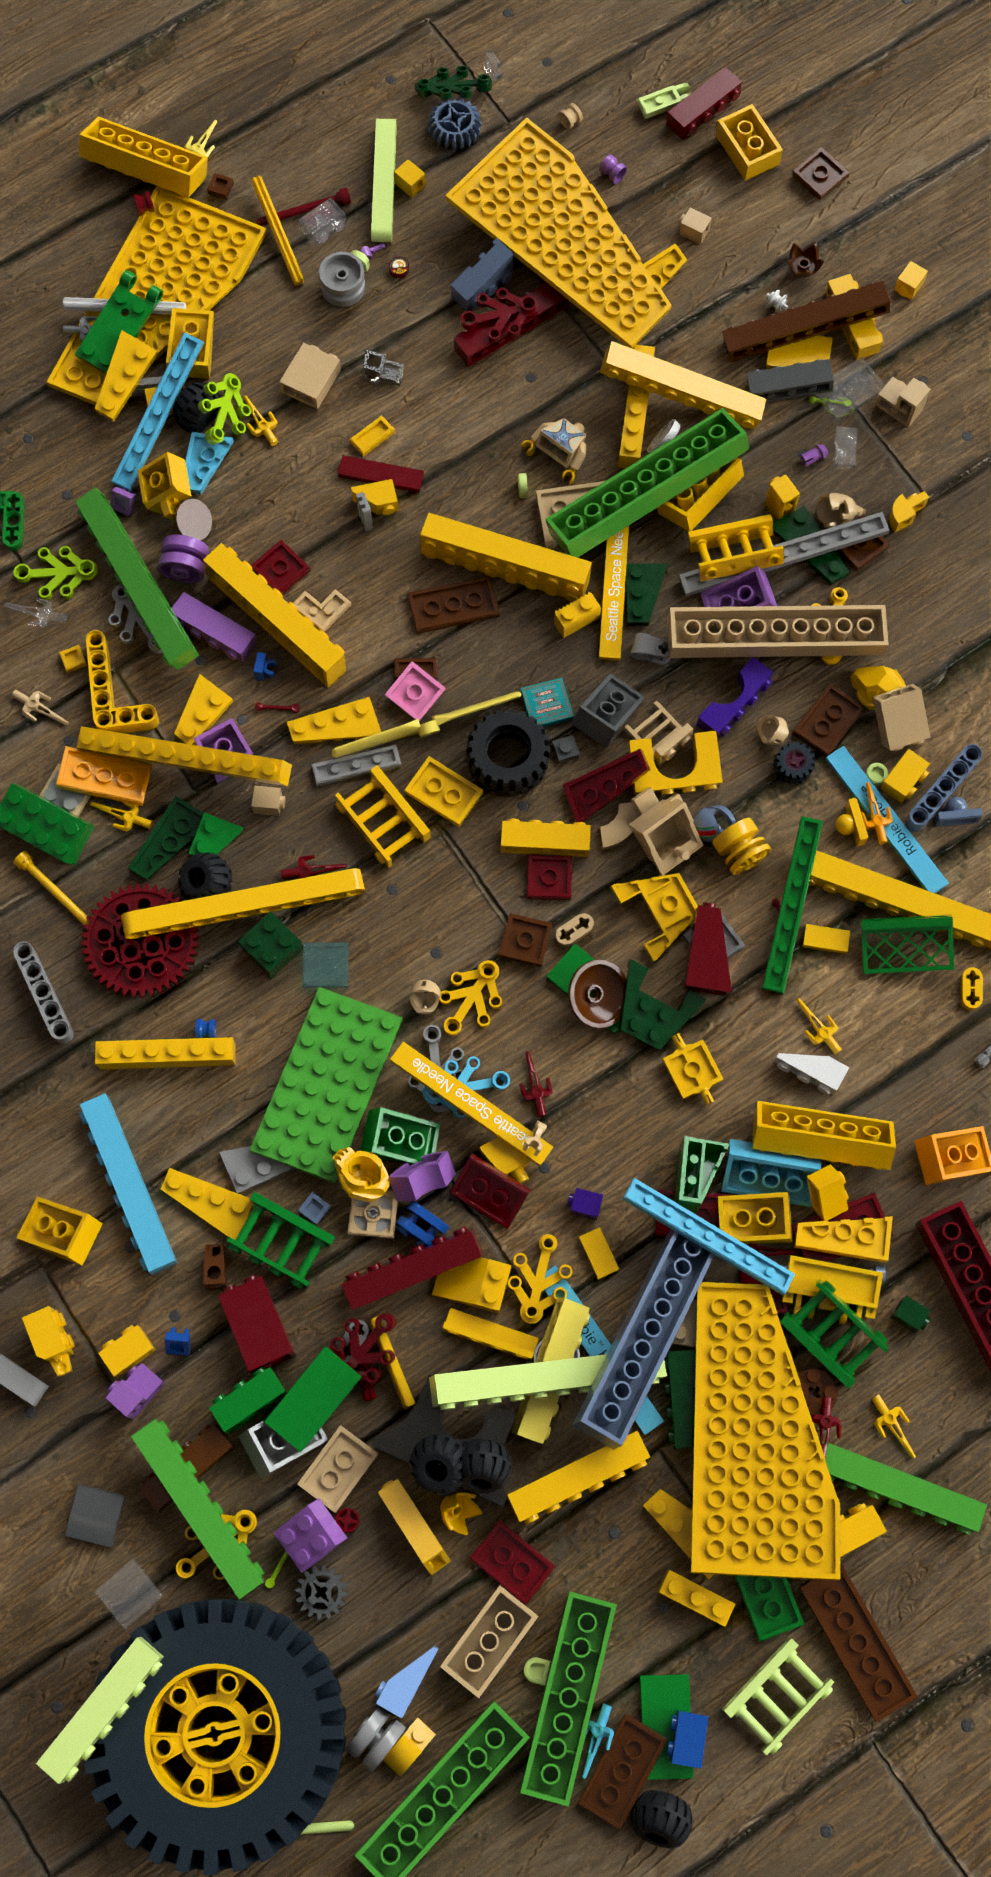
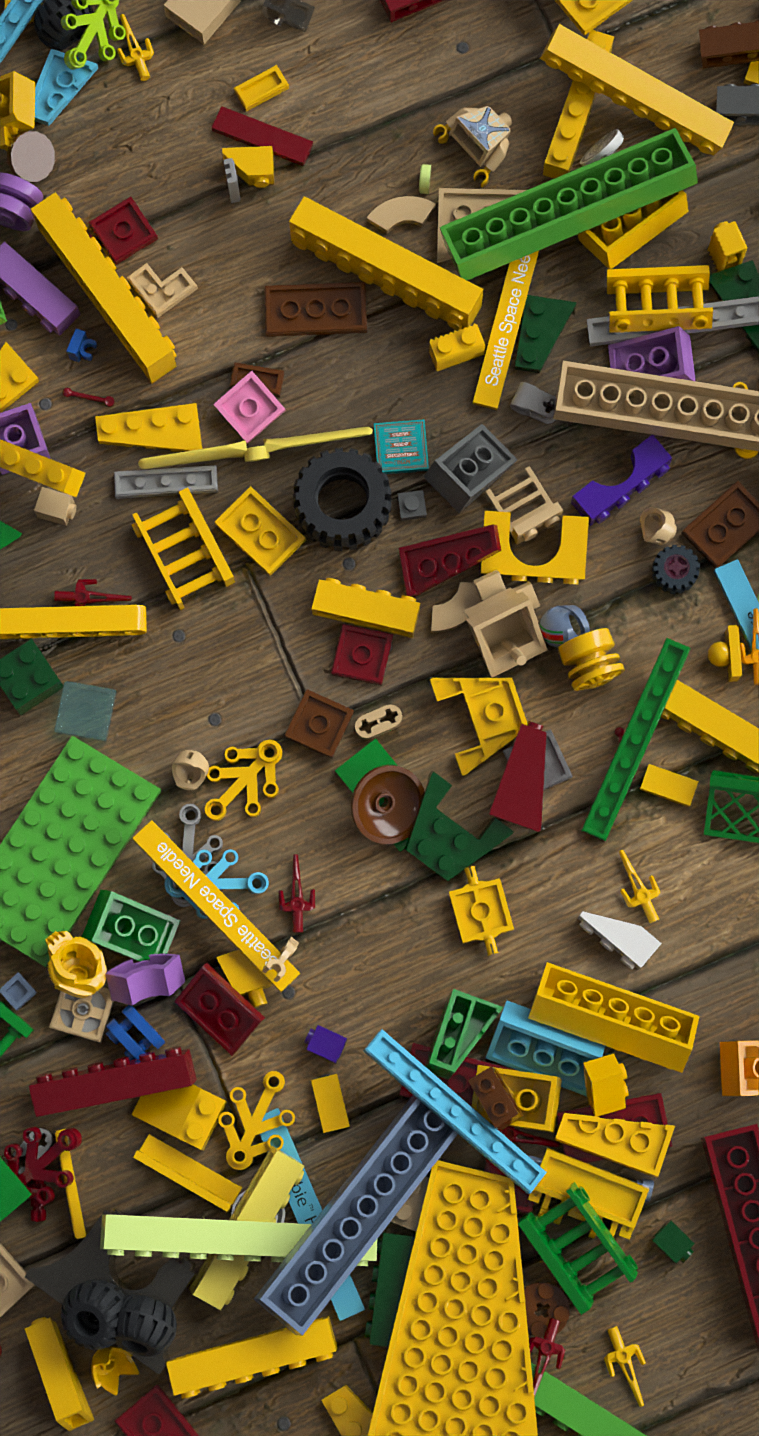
camera: 15 degrees right, 5 degrees up
none -> tan tile [366,196,436,234]
none -> reddish brown brick [468,1067,524,1130]

